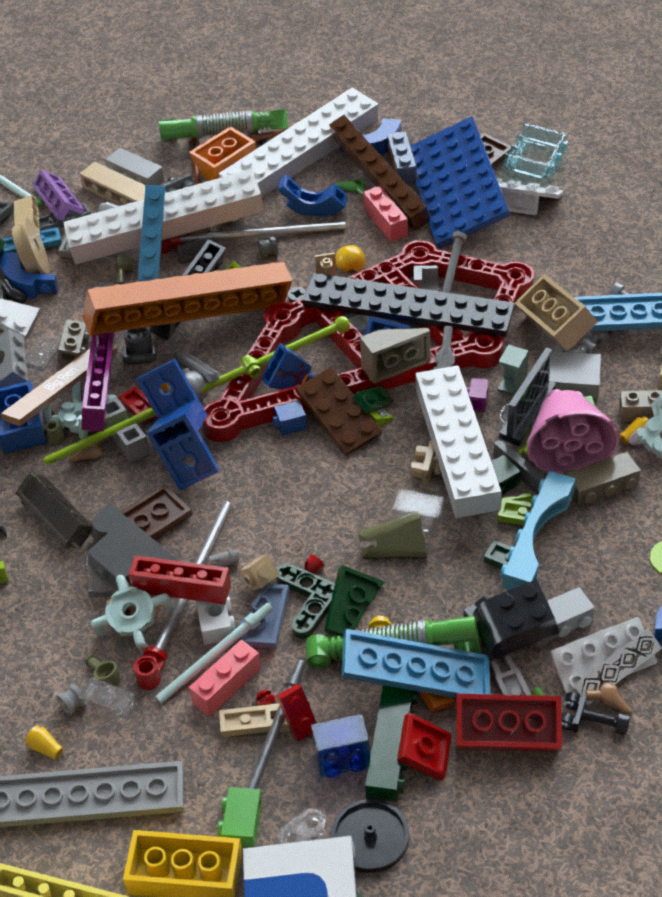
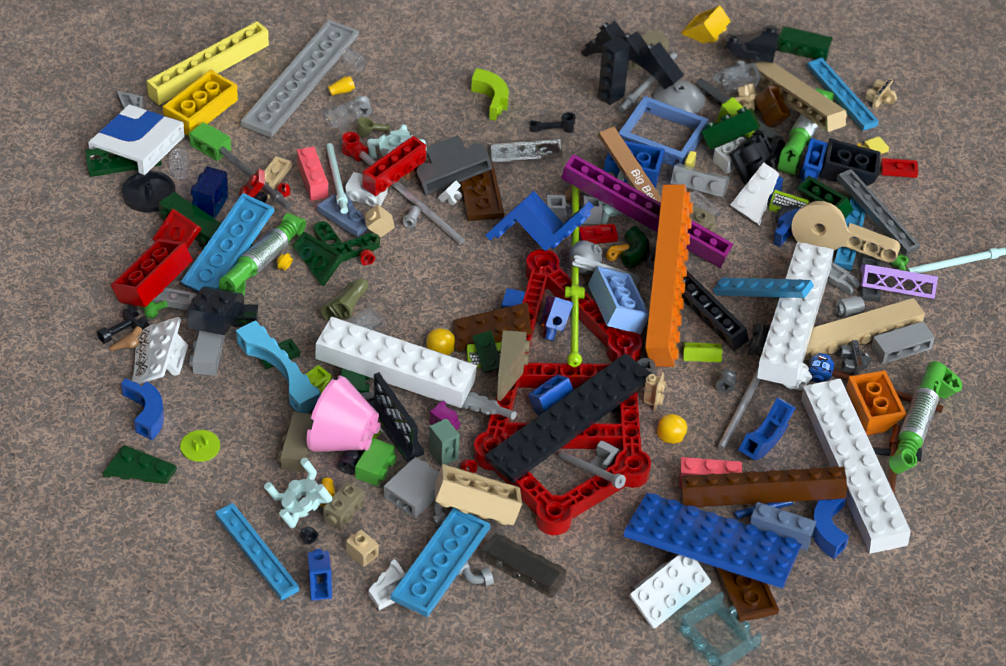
camera: 115 degrees right, 0 degrees up
none -> yellow hair [426,328,455,356]
none -> white tile [438,181,463,205]
none -> clear smoke brick [481,532,566,598]
none -> light blue brick [588,266,649,334]
none -> dark green cylinder [620,226,650,269]

